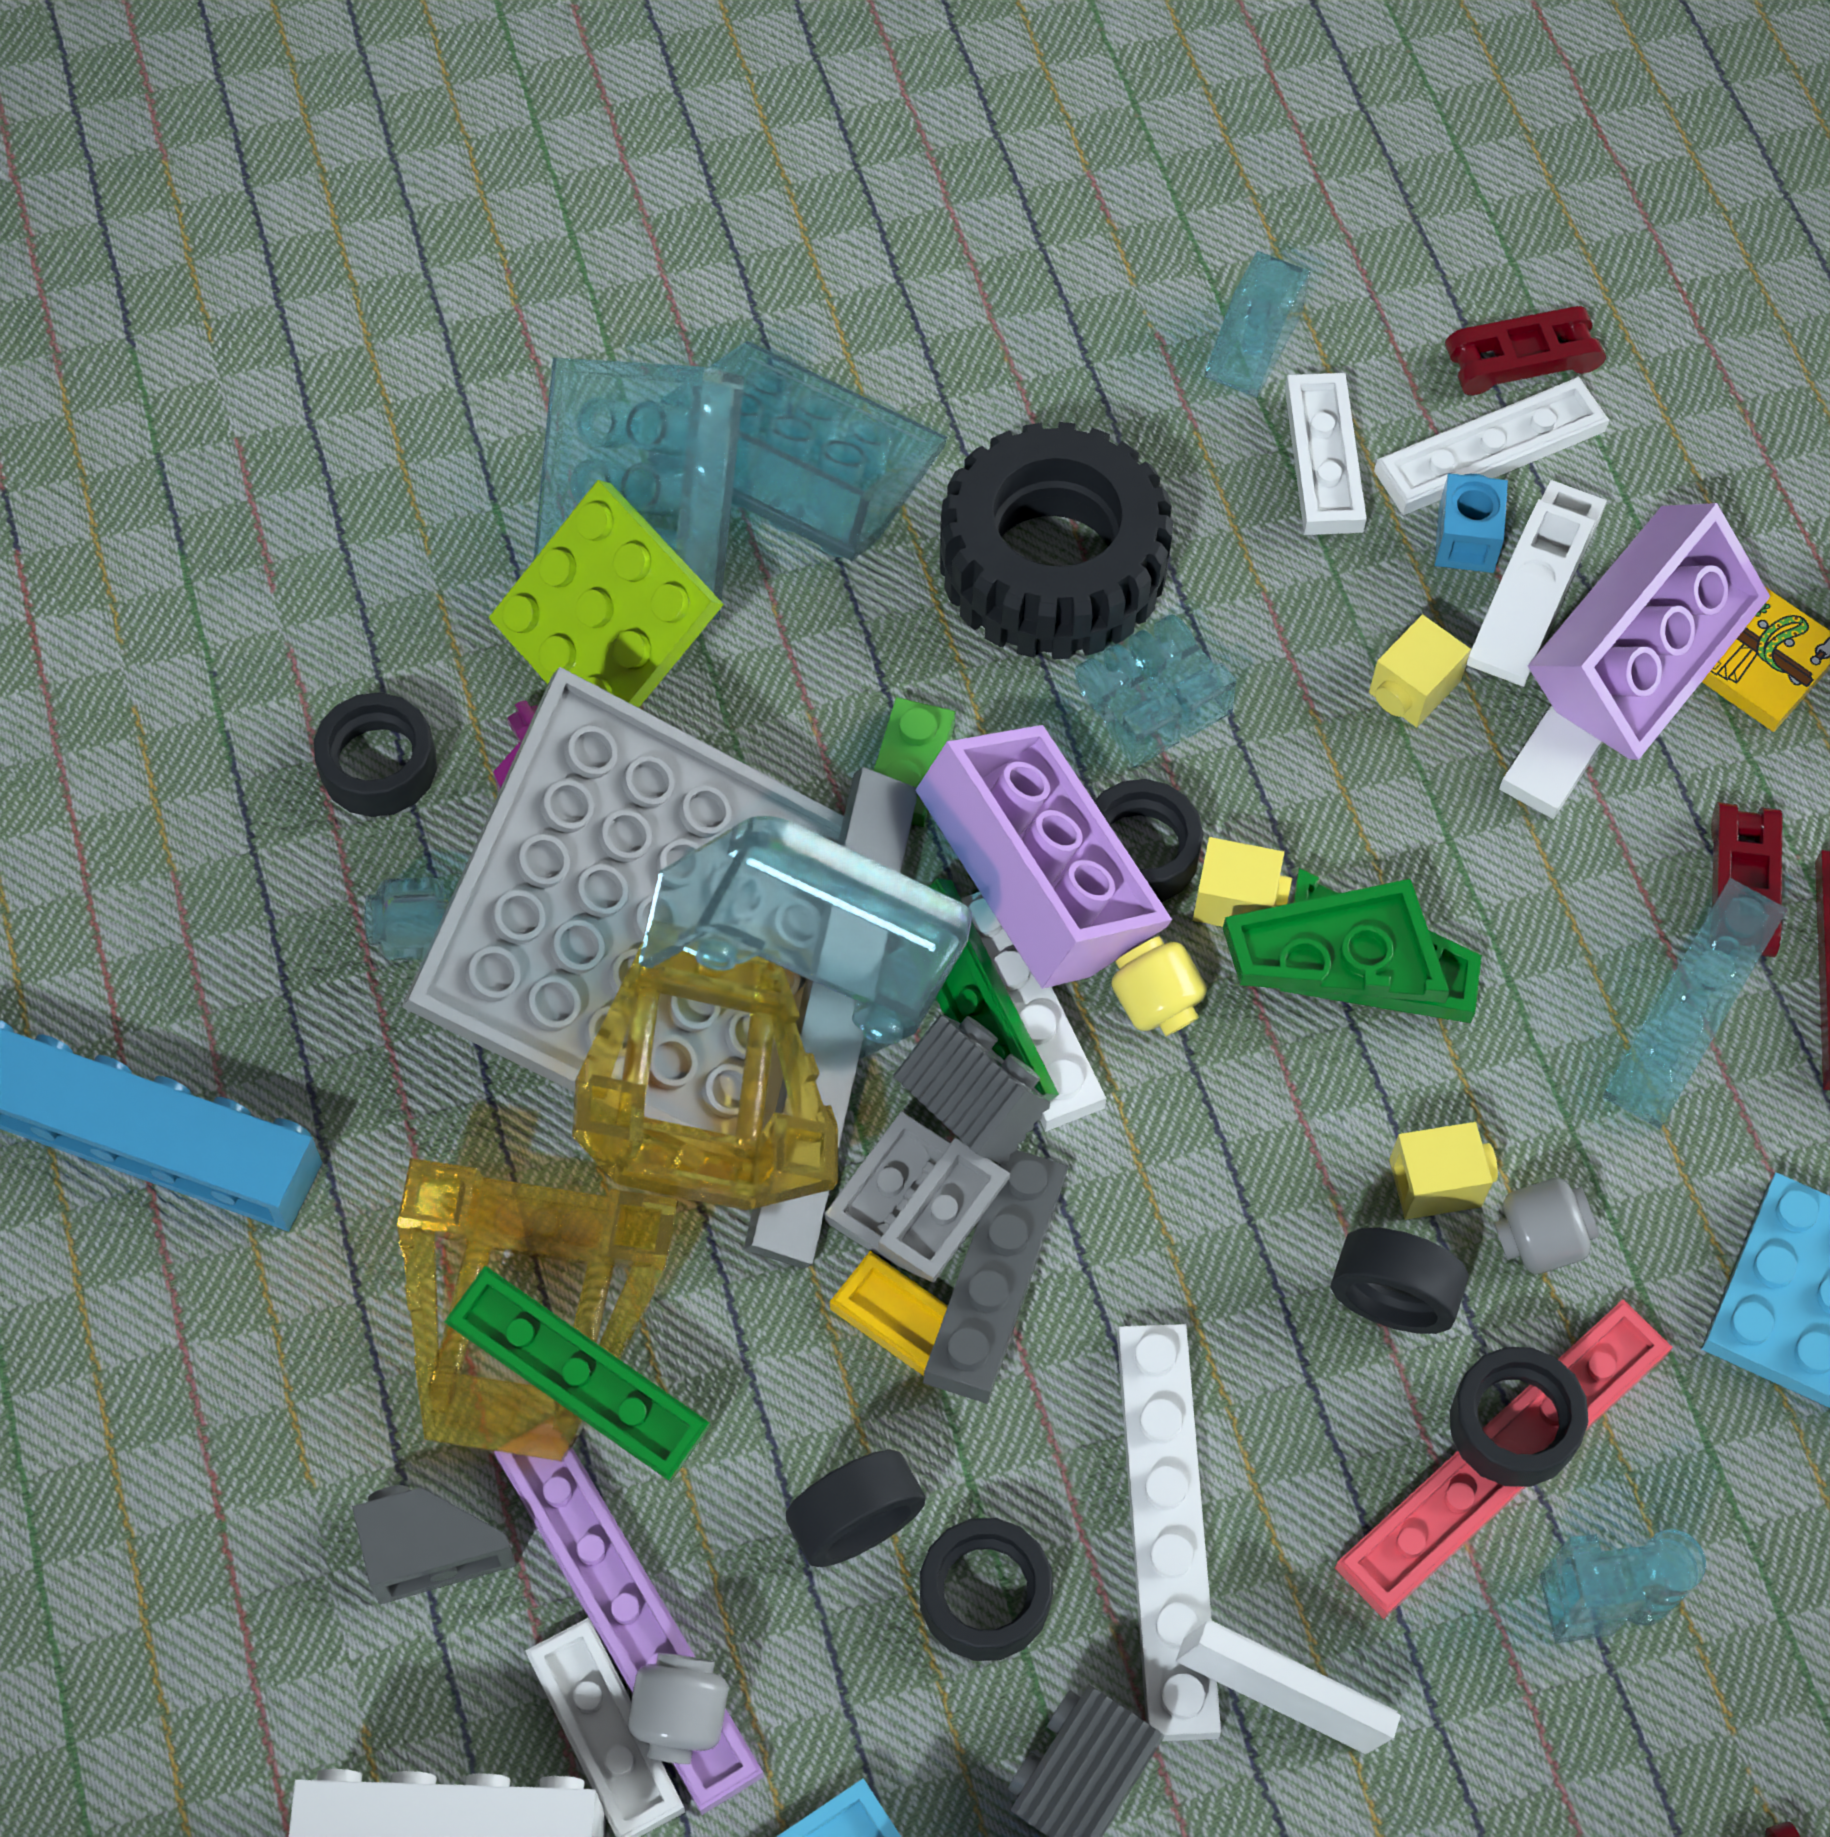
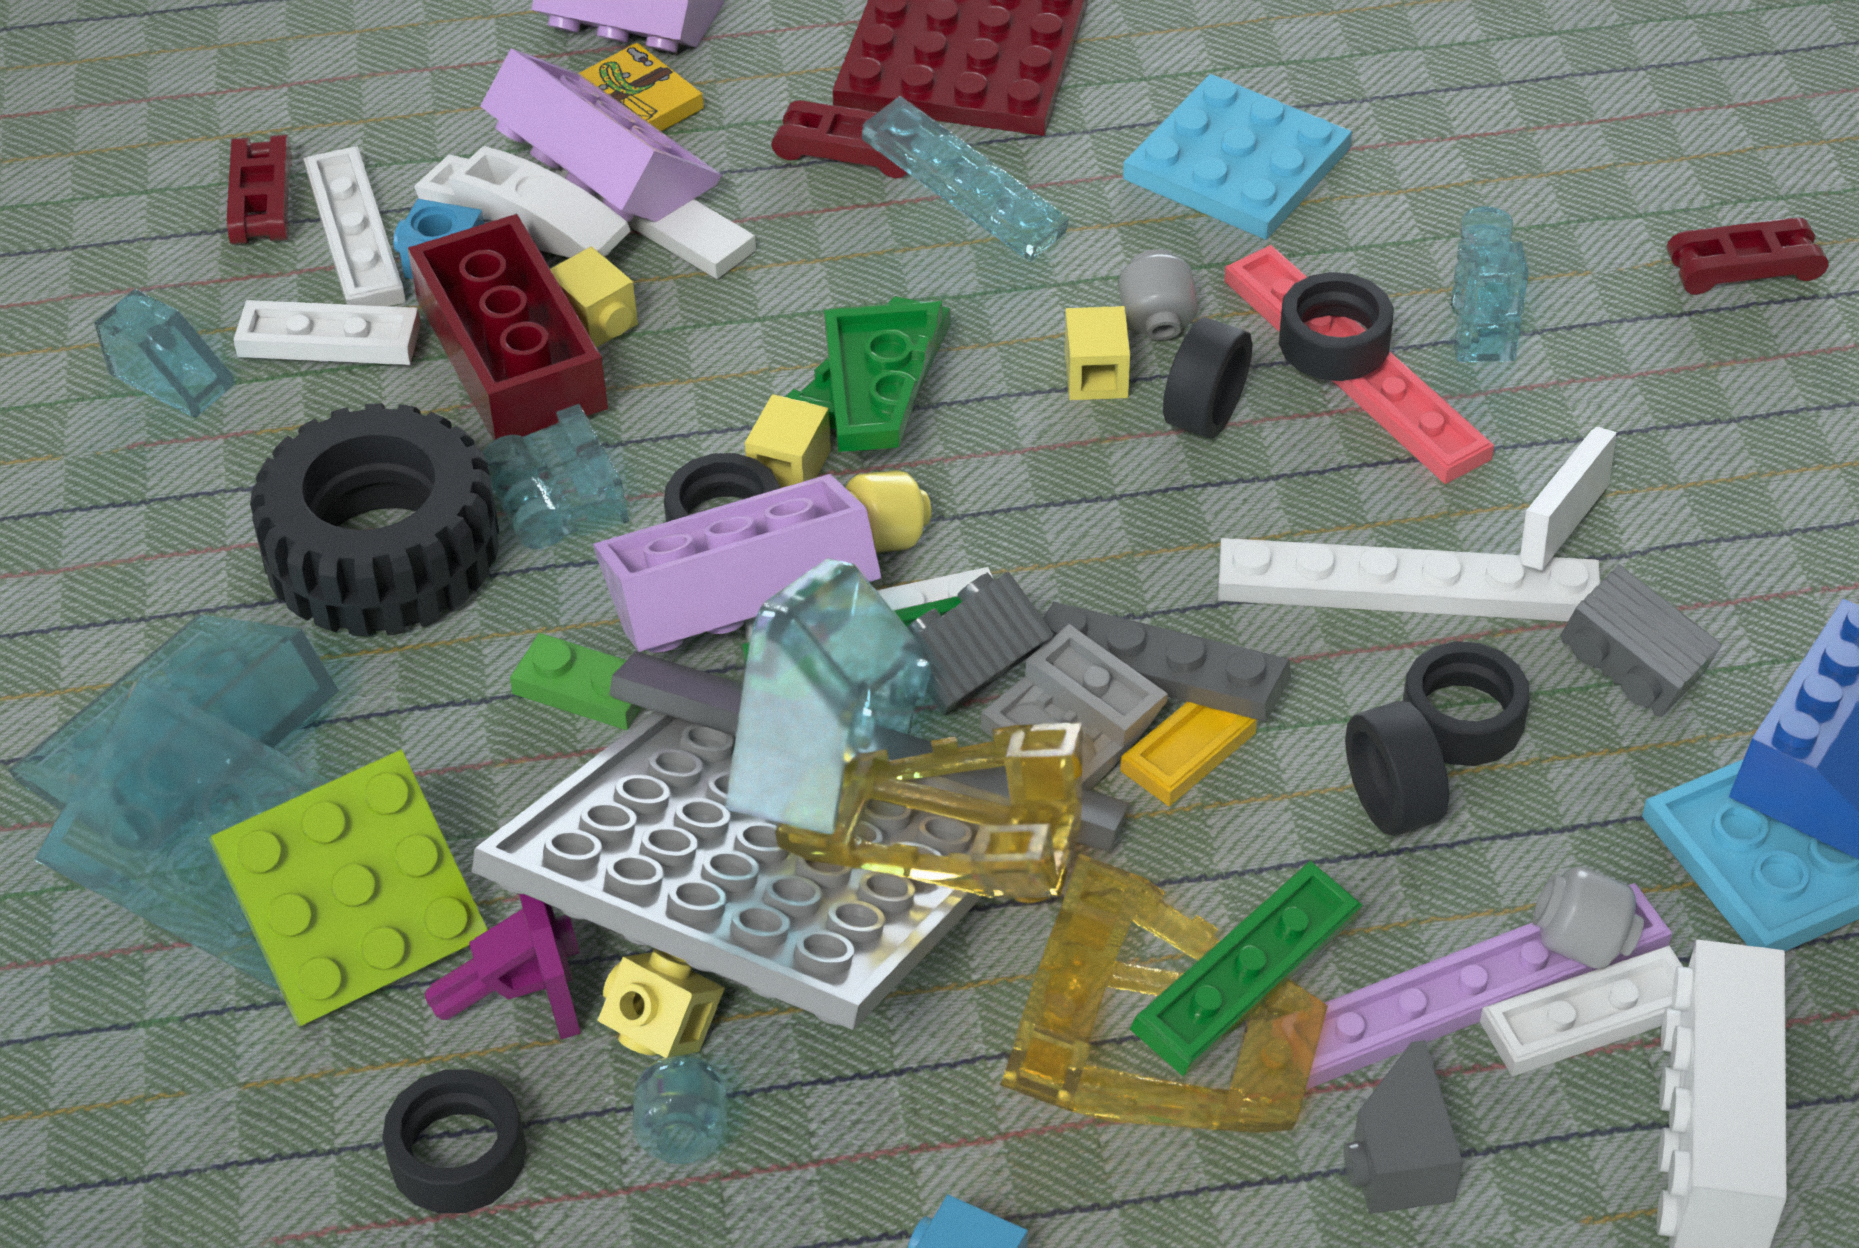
camera: 80 degrees left, 15 degrees down
none -> dark red brick [408,214,608,446]

